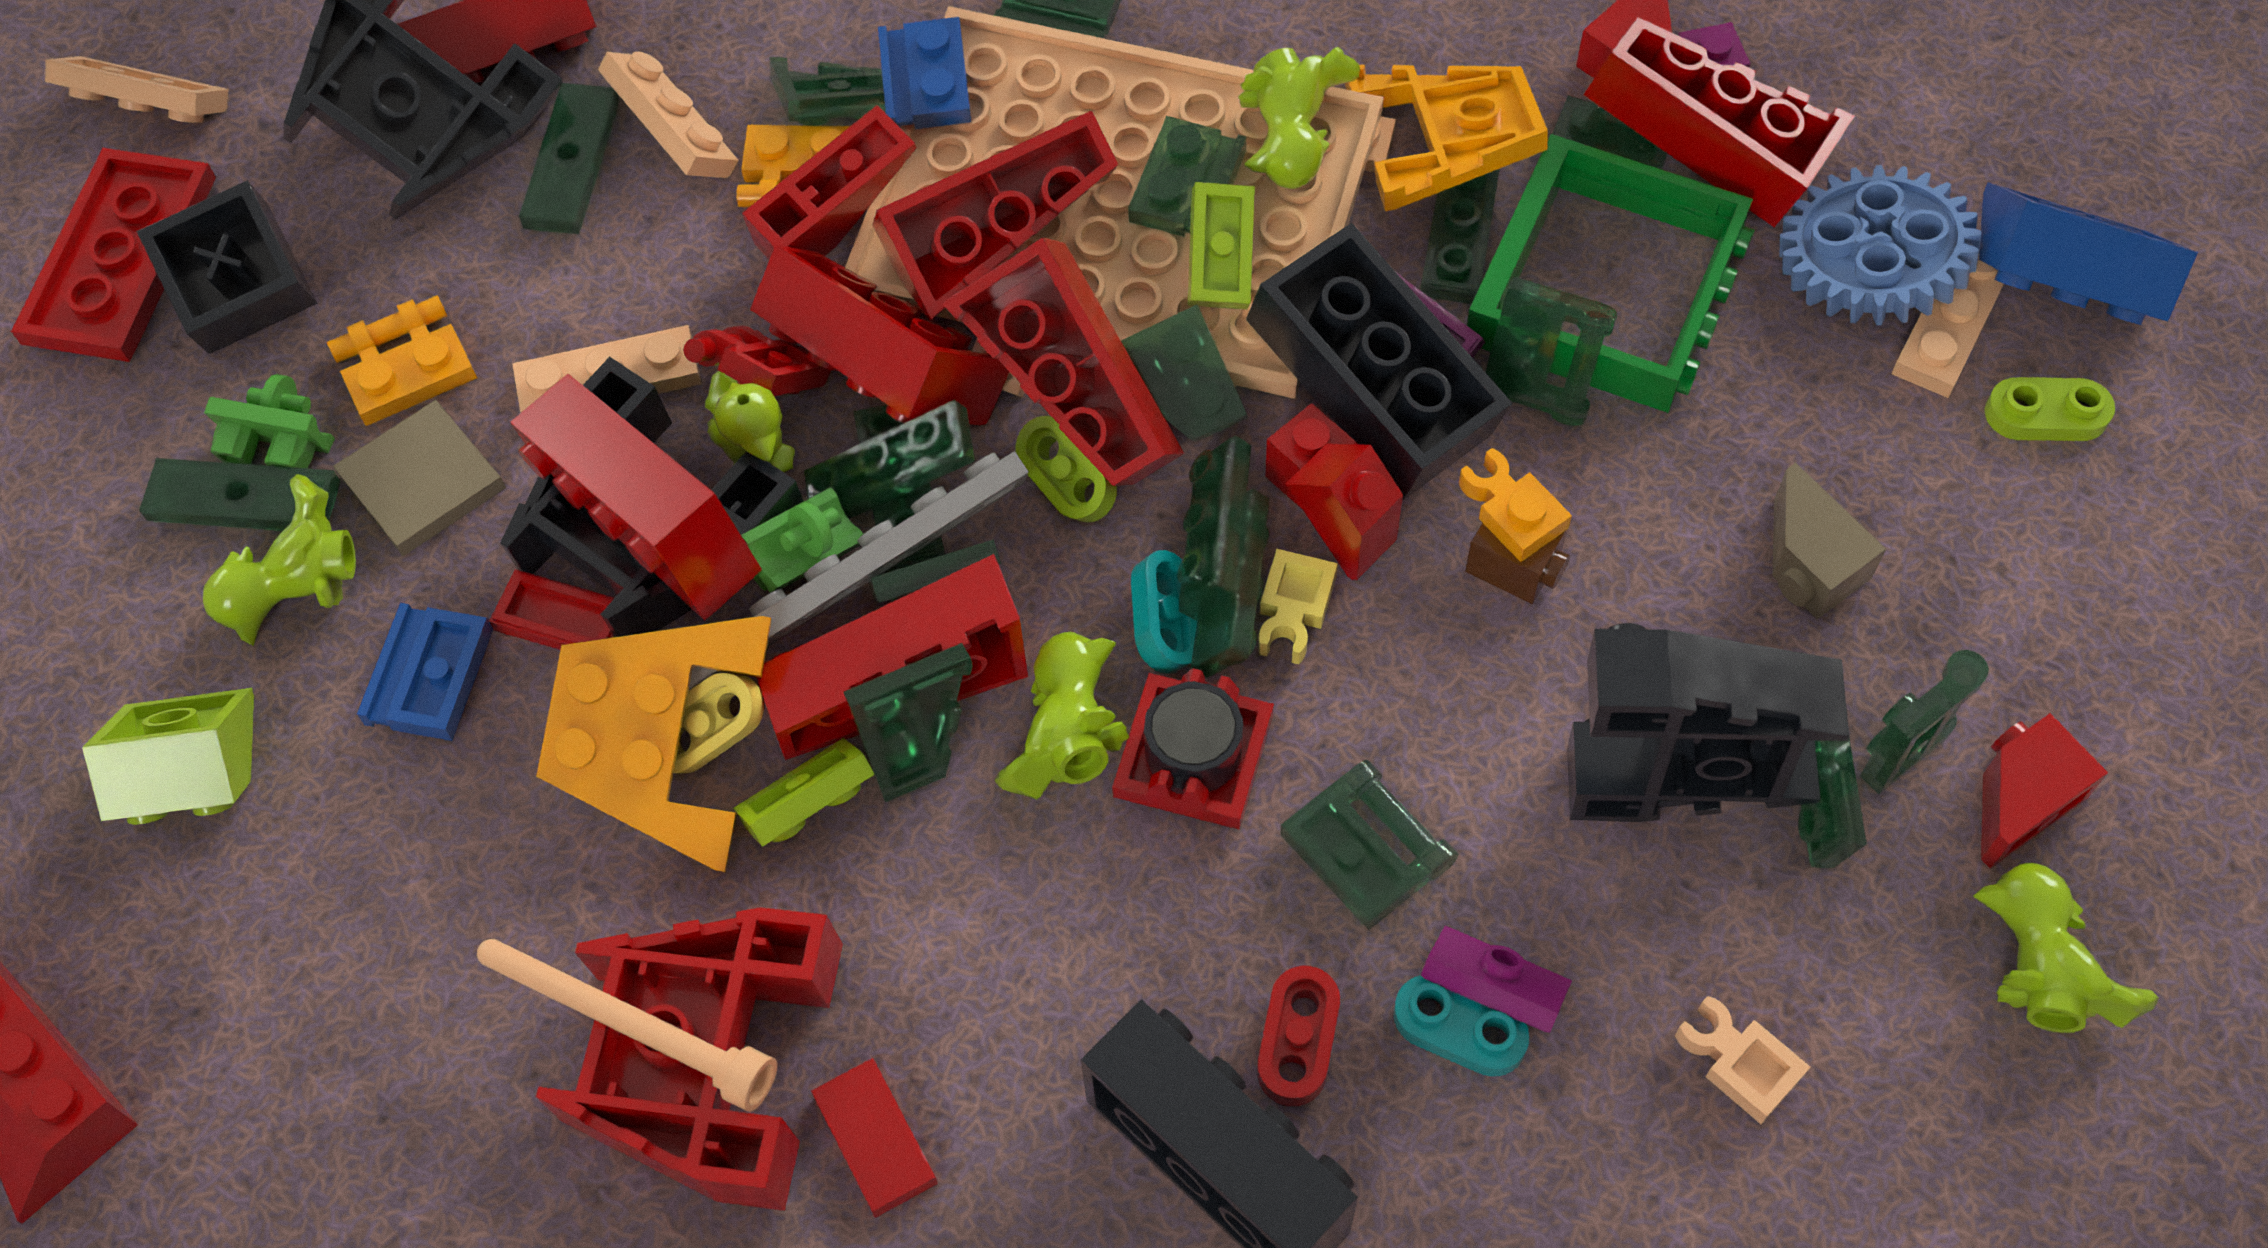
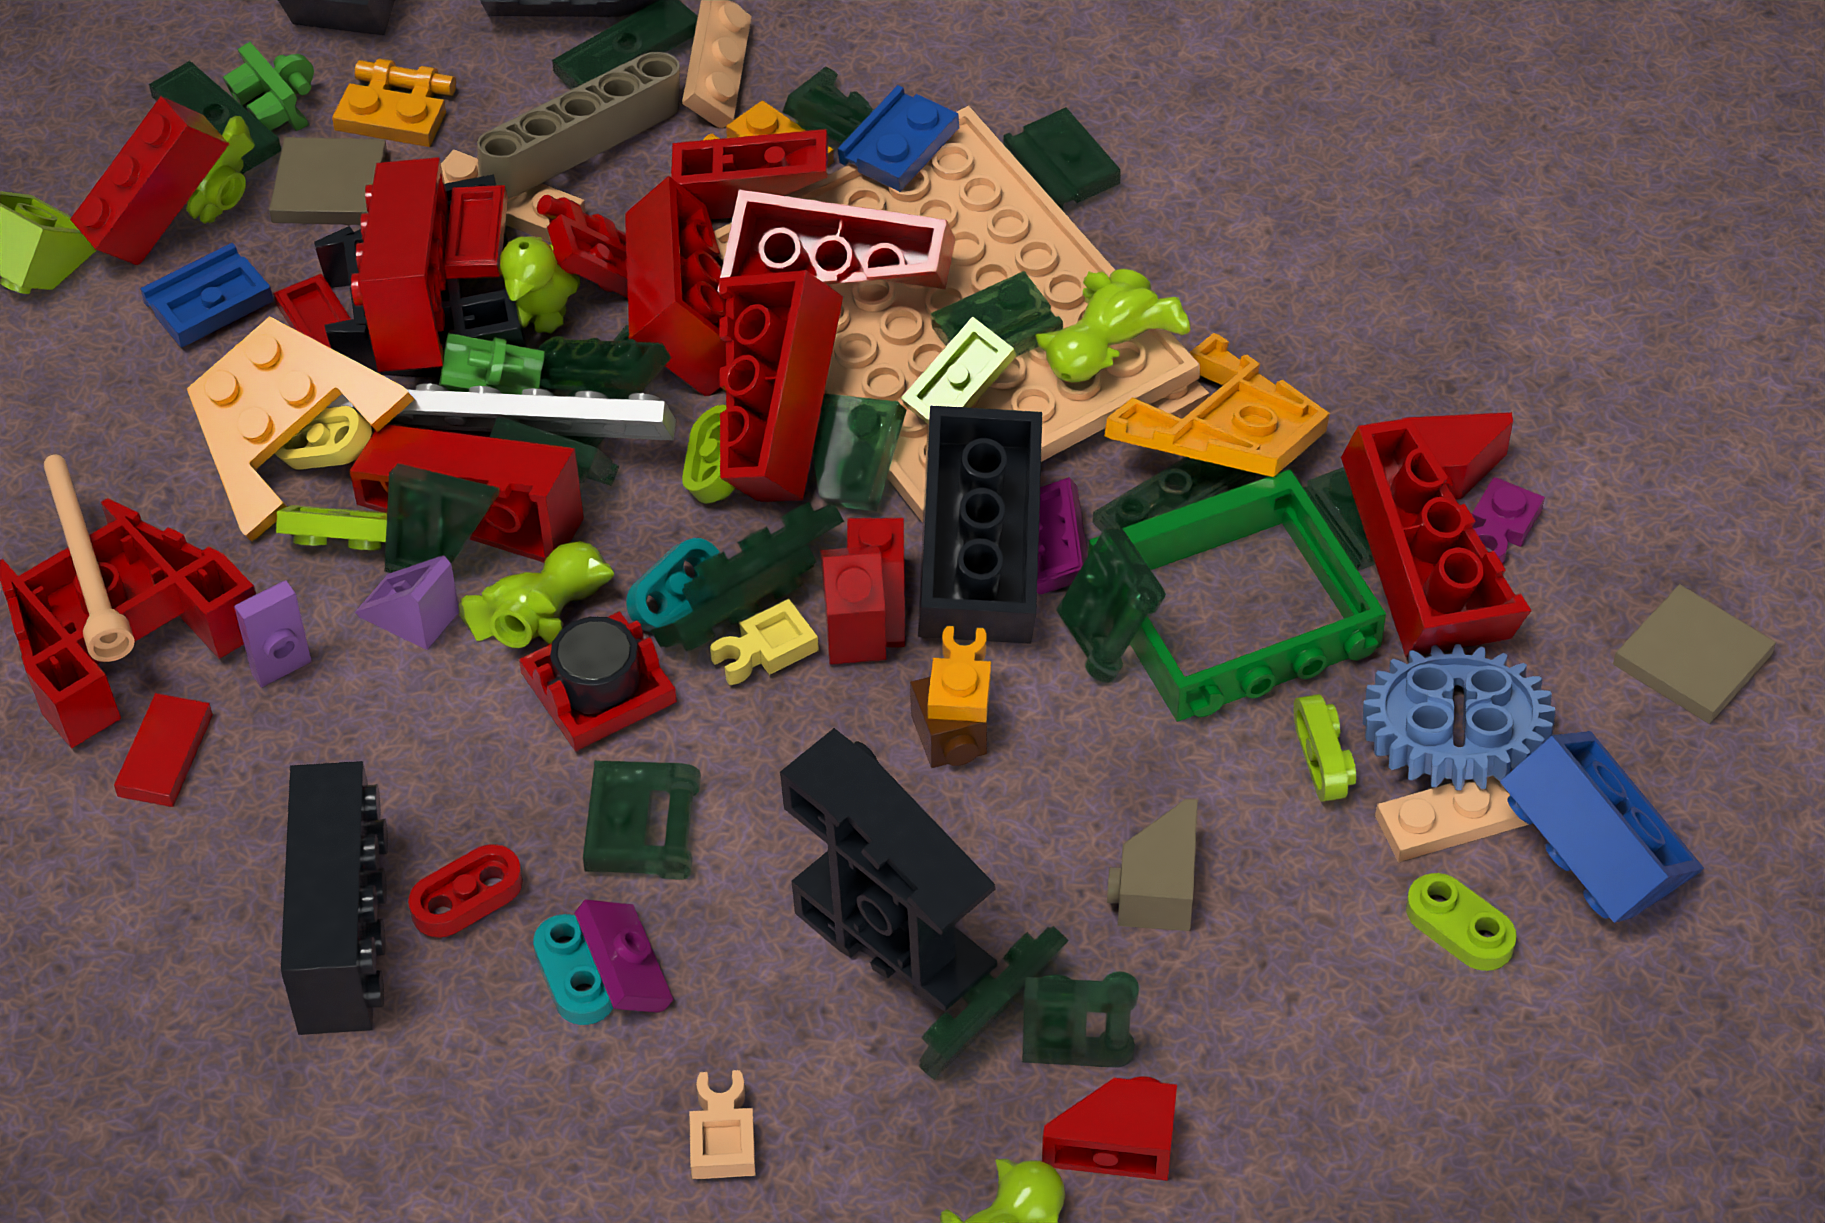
camera: 40 degrees right, 10 degrees down
none -> red brick [70,96,229,265]
none -> medium lavender plate [234,580,312,688]
none -> medium lavender slope [355,555,459,650]
none -> red tile [444,185,508,279]
none -> dark tan beam [477,52,680,199]
none -> lime plate [1293,694,1356,802]
none -> dark tan tile [1613,584,1776,724]

